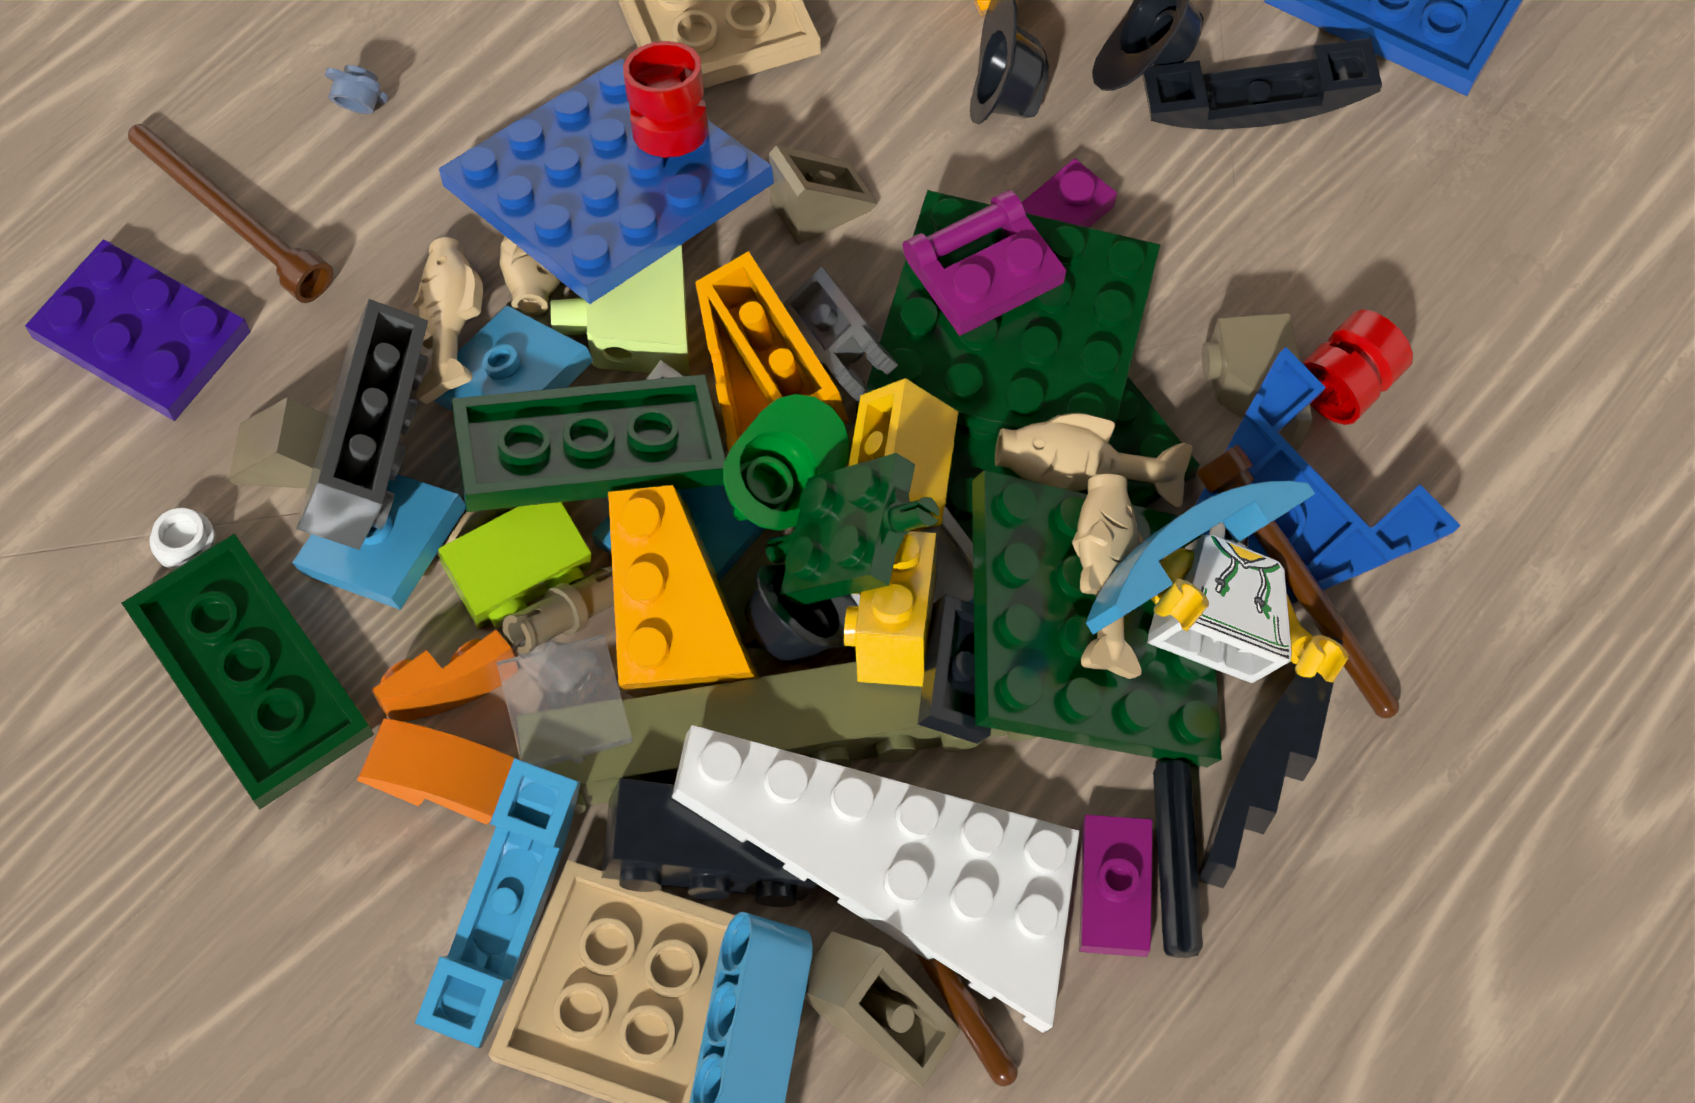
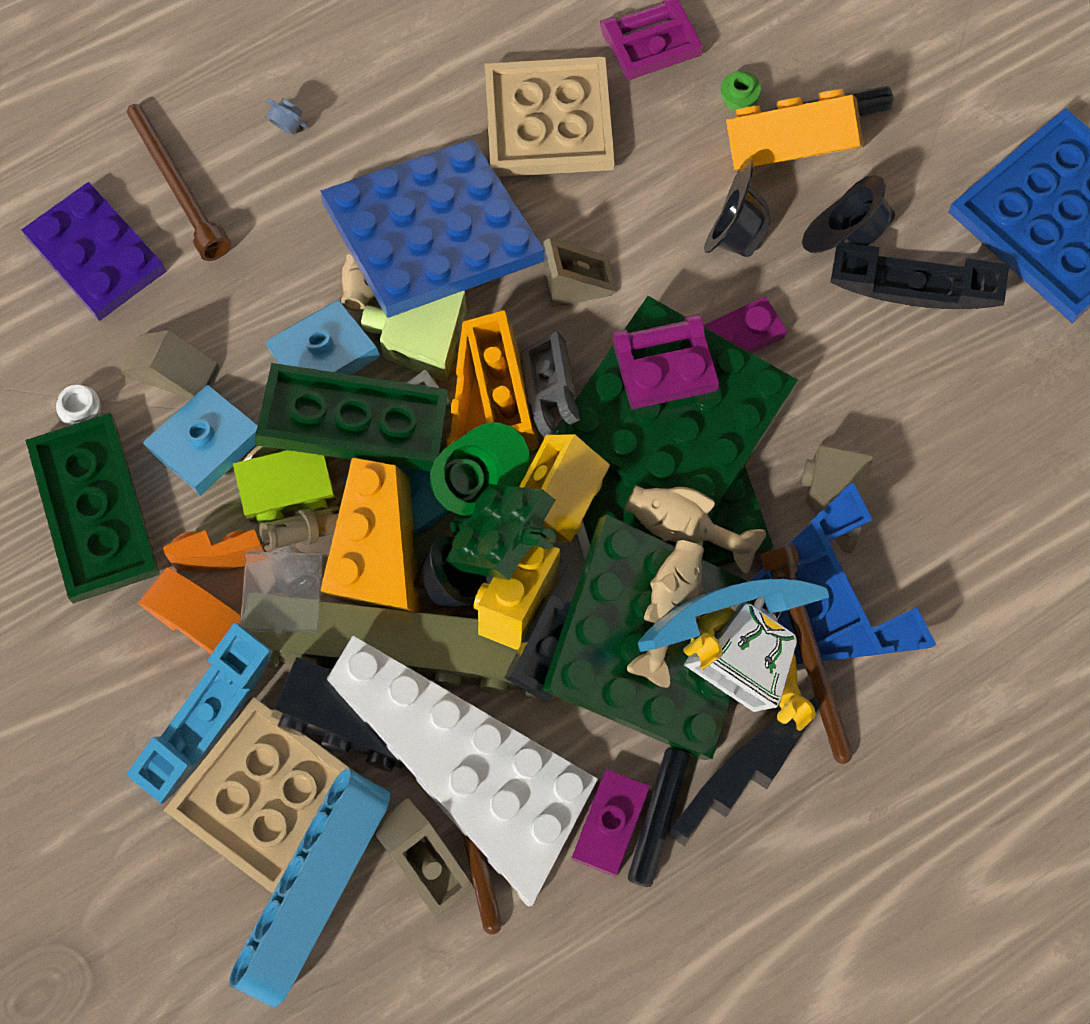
camera: 20 degrees right, 5 degrees up
dark grey brick [296,299,428,550] -> none
tan animal [413,237,483,404] -> none
red wheel [623,41,709,158] -> none
red wheel [1302,309,1413,425] -> none

